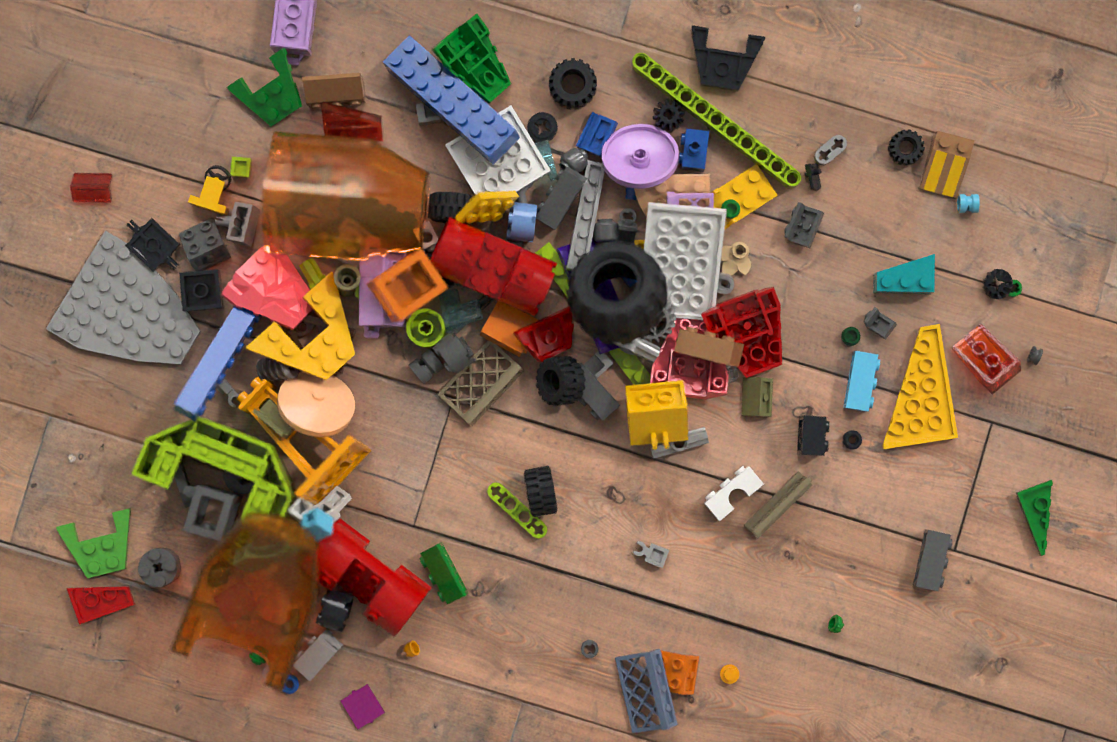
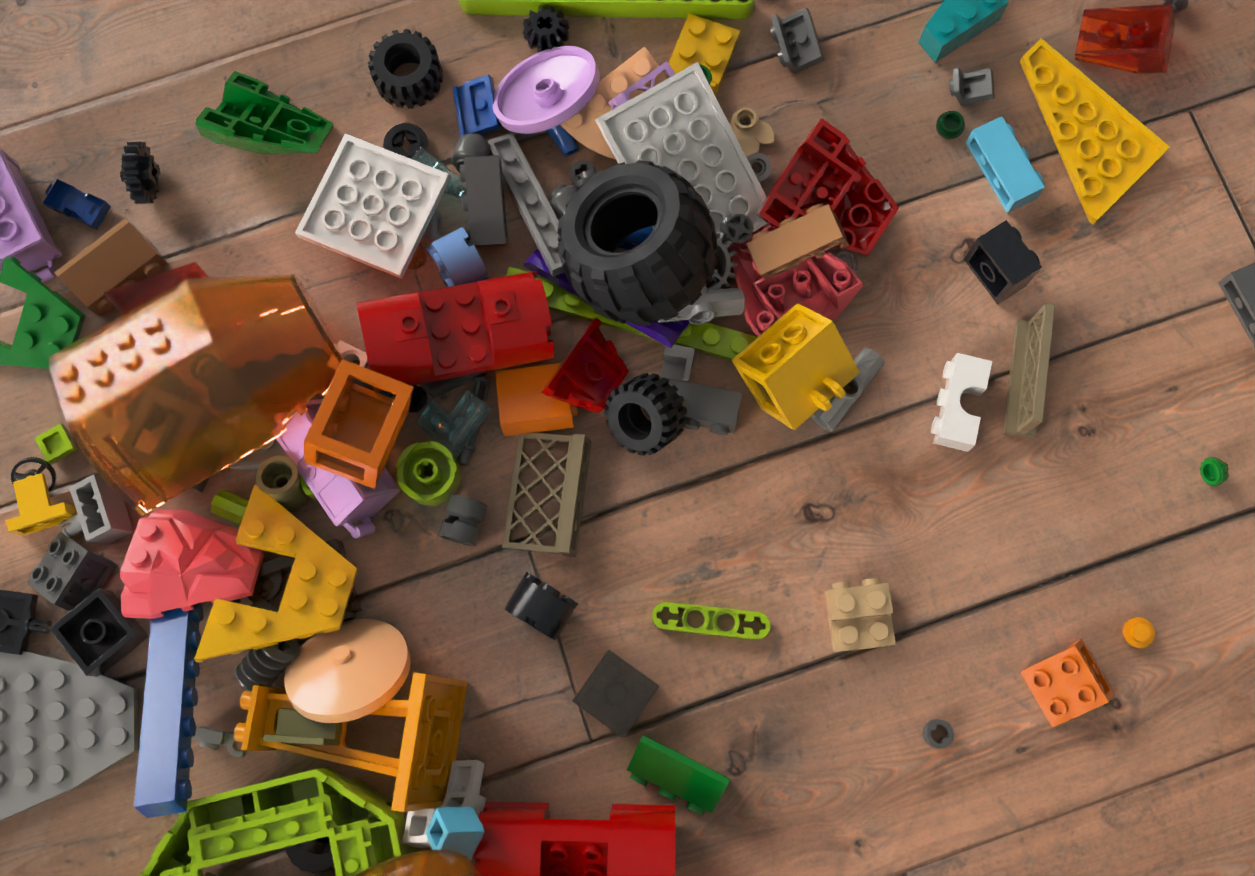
camera: 30 degrees left, 10 degrees down
brick [383,35,520,165] -> none
light grey panel [416,103,442,126] -> none
black tyre [428,192,474,224] -> none
dark grey brick [433,329,476,374] -> none
yellow plate [455,191,519,223] -> none
black tyre [524,466,558,517] -> none
sand blue fence [615,649,678,733] -> none
light grey plate [633,541,669,568] -> none
blue brick [678,129,709,172] -> none
olive panel [742,377,773,417] -> none
black plate [843,430,862,450] -> none
none -> blue piece [43,179,111,230]
none -> black gear [120,141,161,204]
none -> black brick [504,572,578,640]
none -> clear smoke brick [572,649,660,738]
none -> dark grey wheel [720,214,754,243]
none -> tan plate [825,578,896,653]

